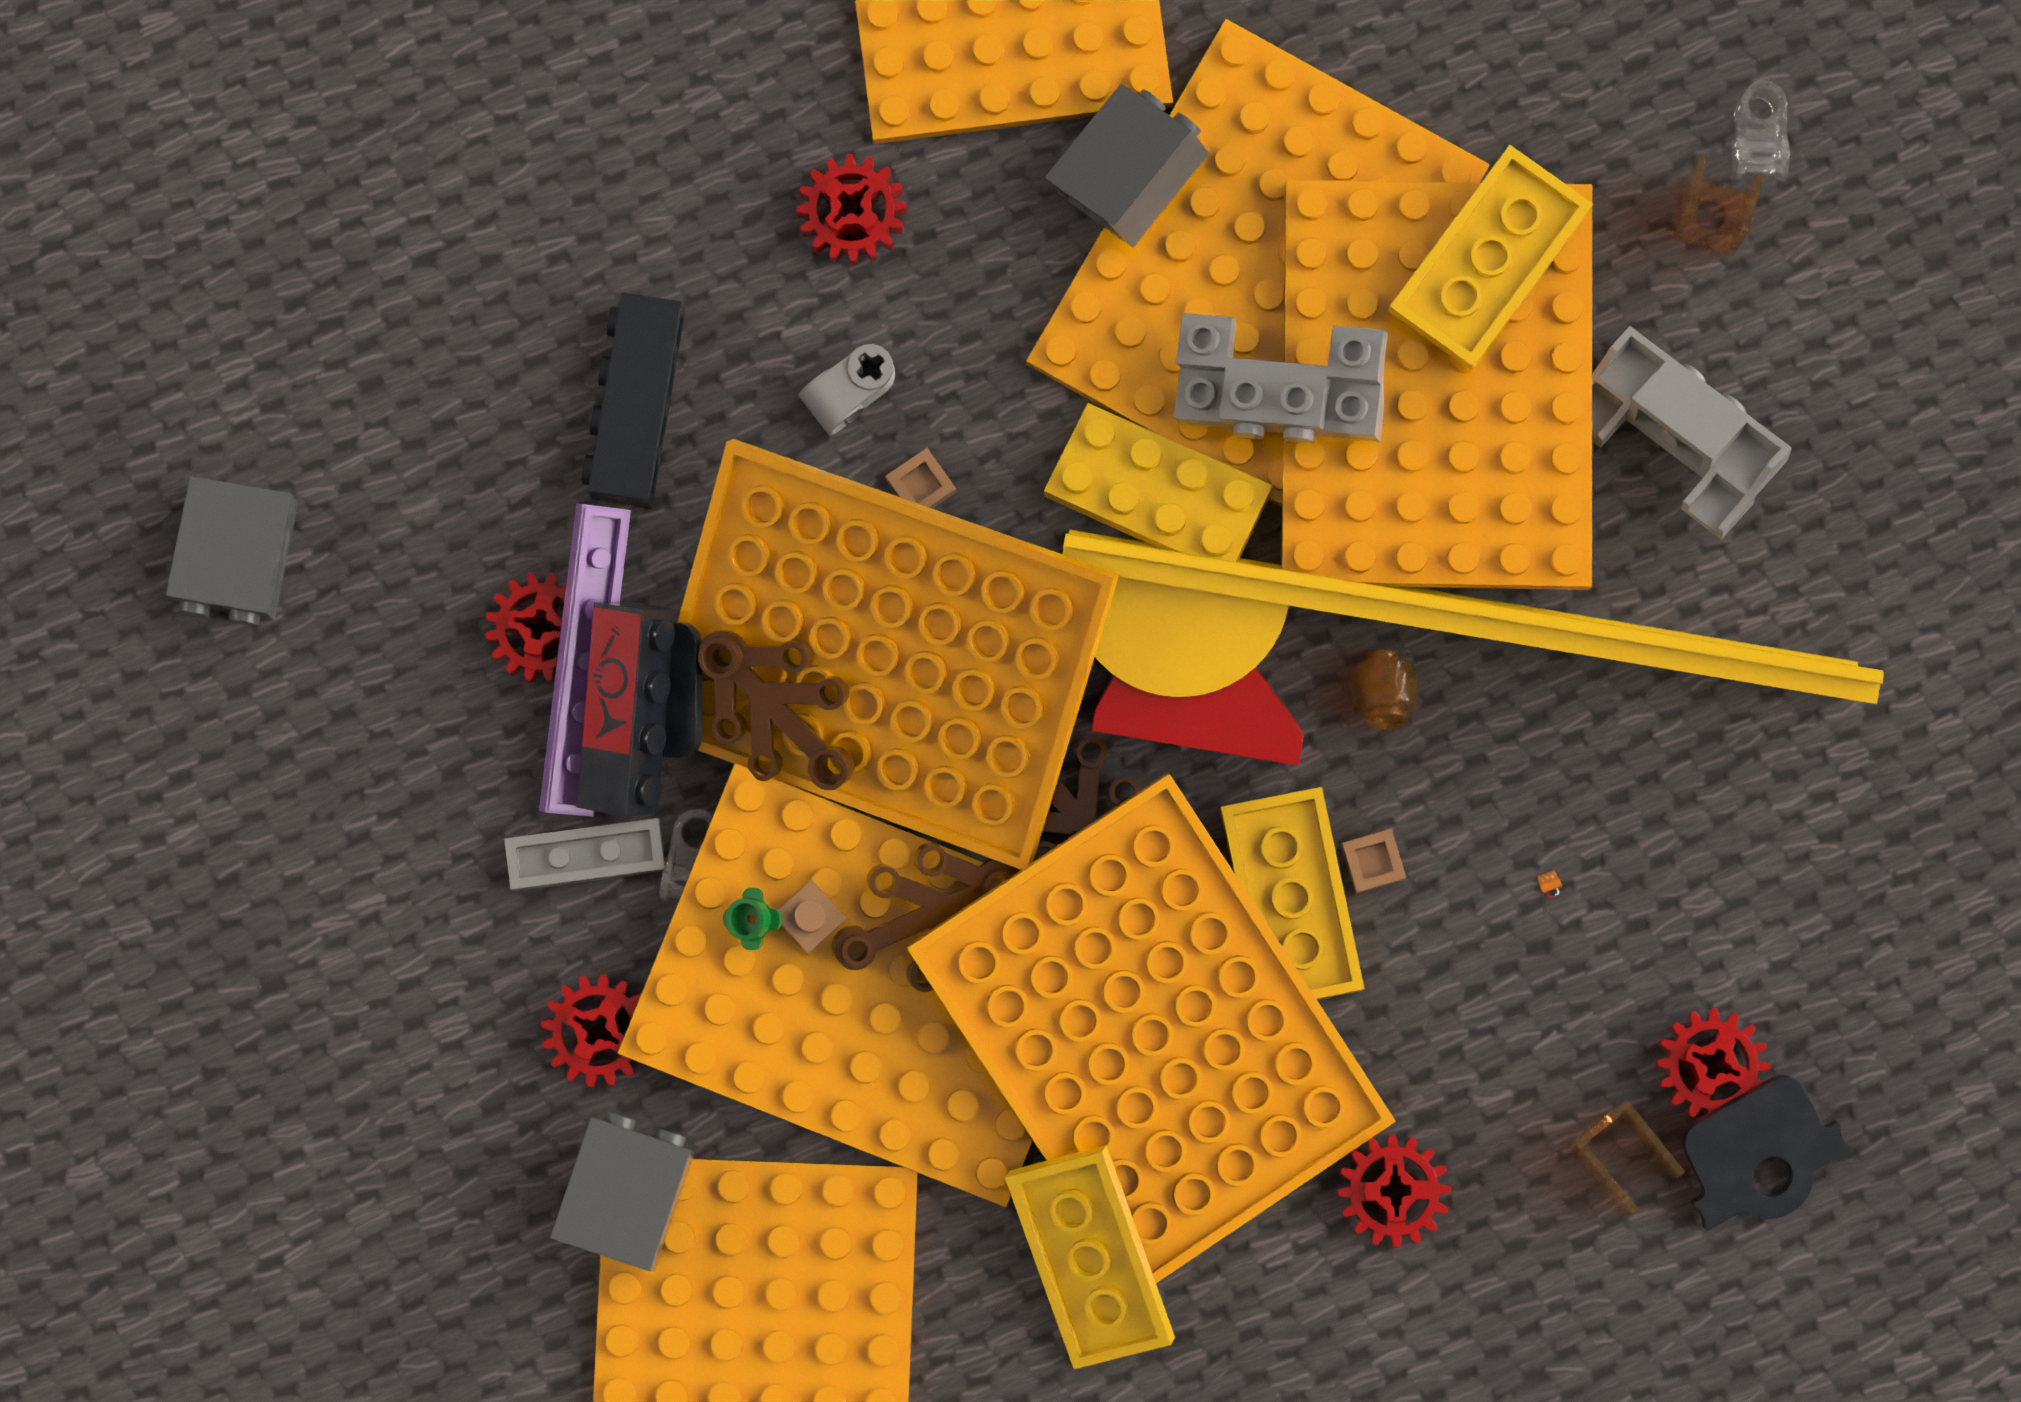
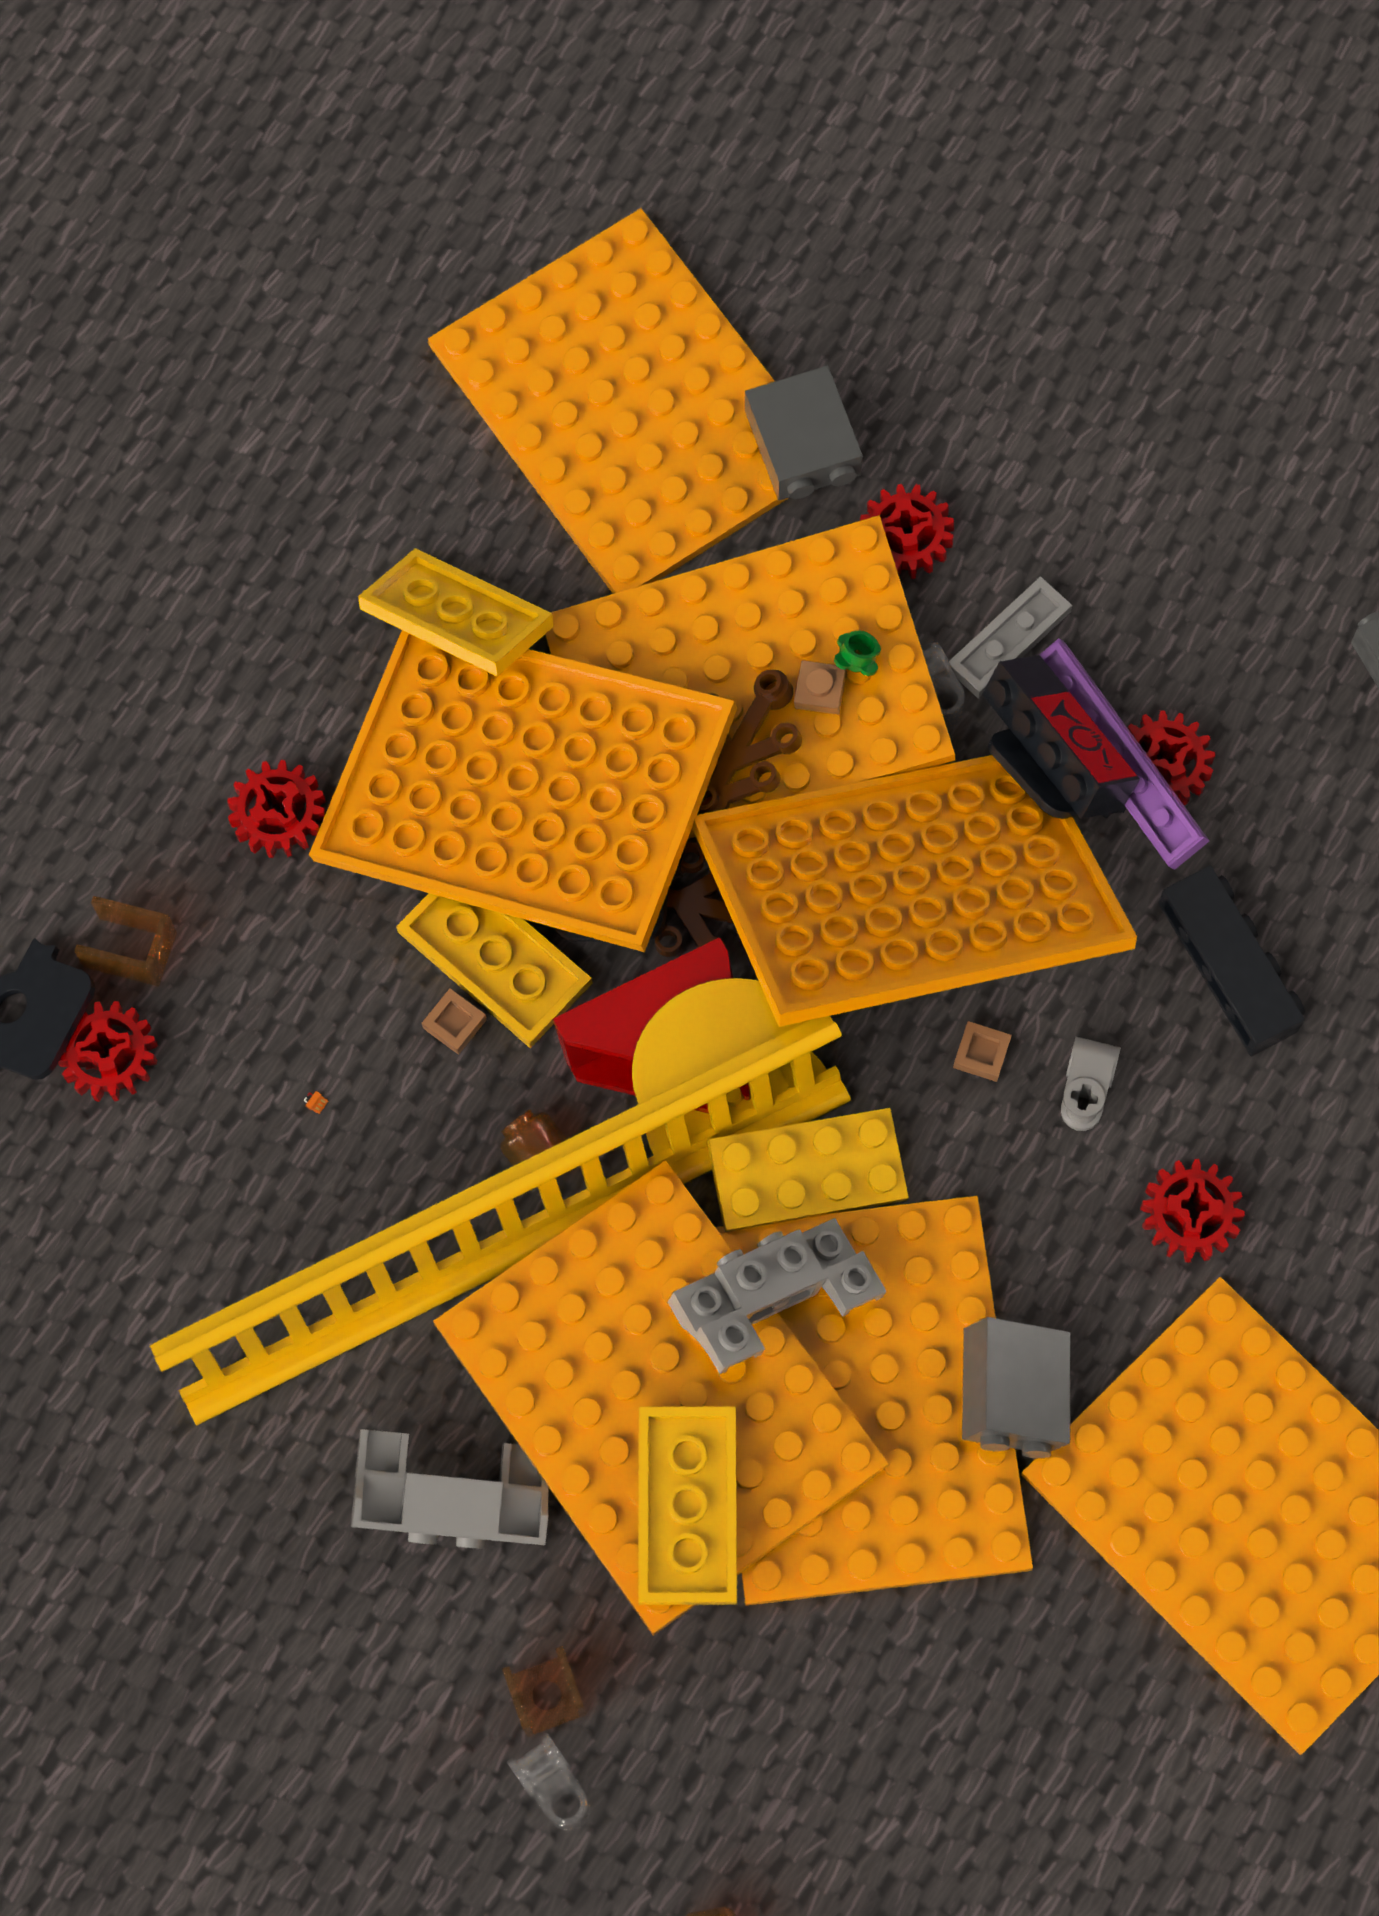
camera: 145 degrees right, 10 degrees down
reddish brown plant [698,630,854,790] -> none

